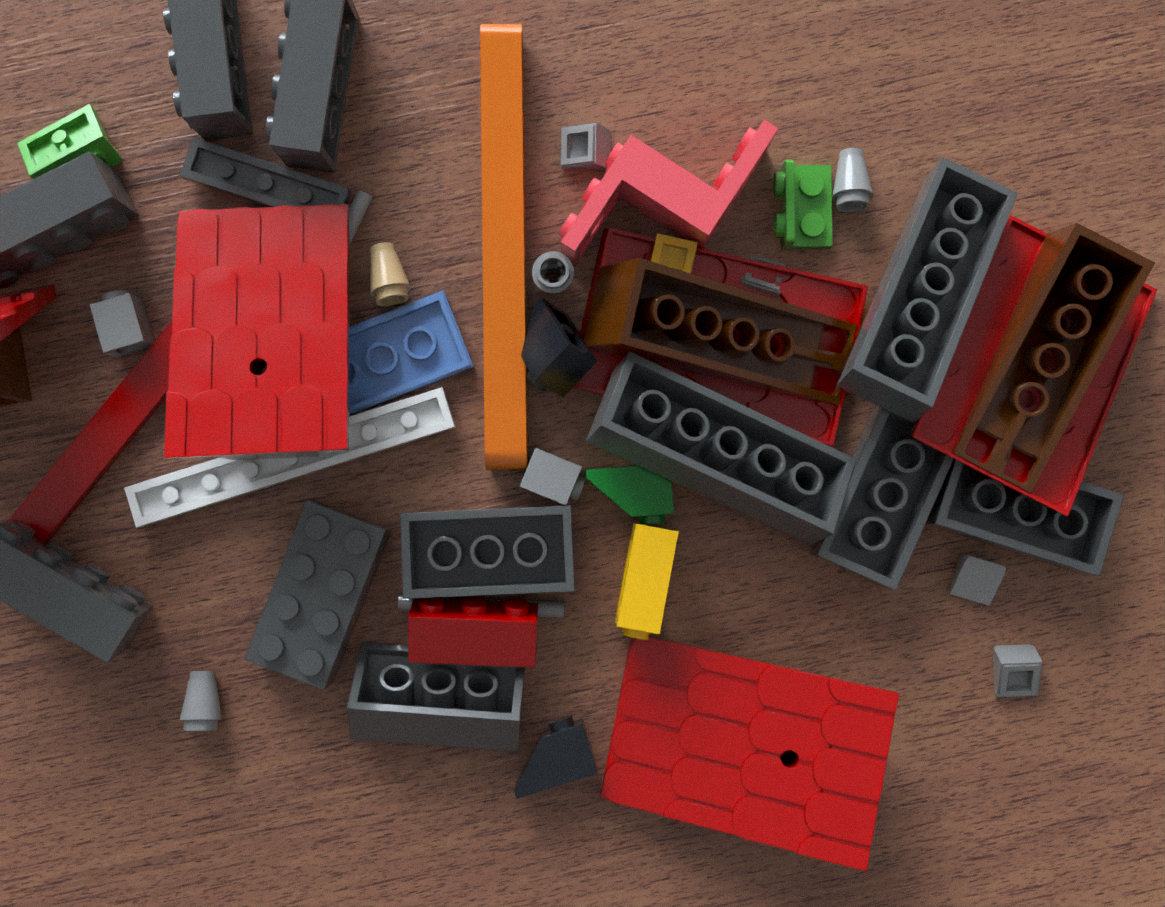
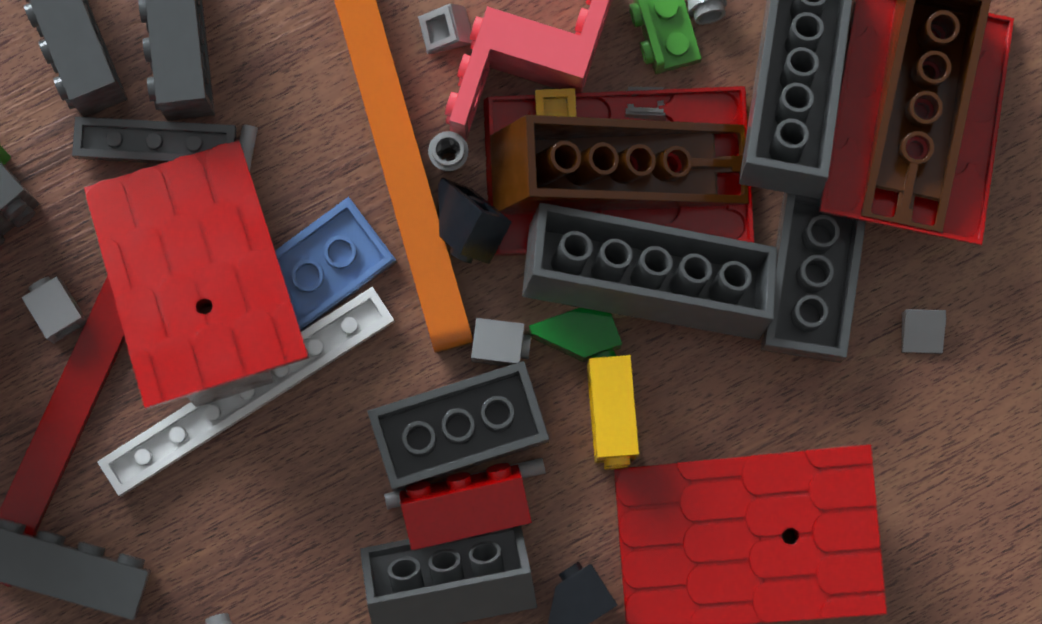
camera: 15 degrees left, 5 degrees down
dark grey brick [244,500,392,690] -> none
tan cone [370,242,411,307] -> none
dark grey brick [925,459,1124,576] -> none
light grey slope [993,644,1043,697] -> none

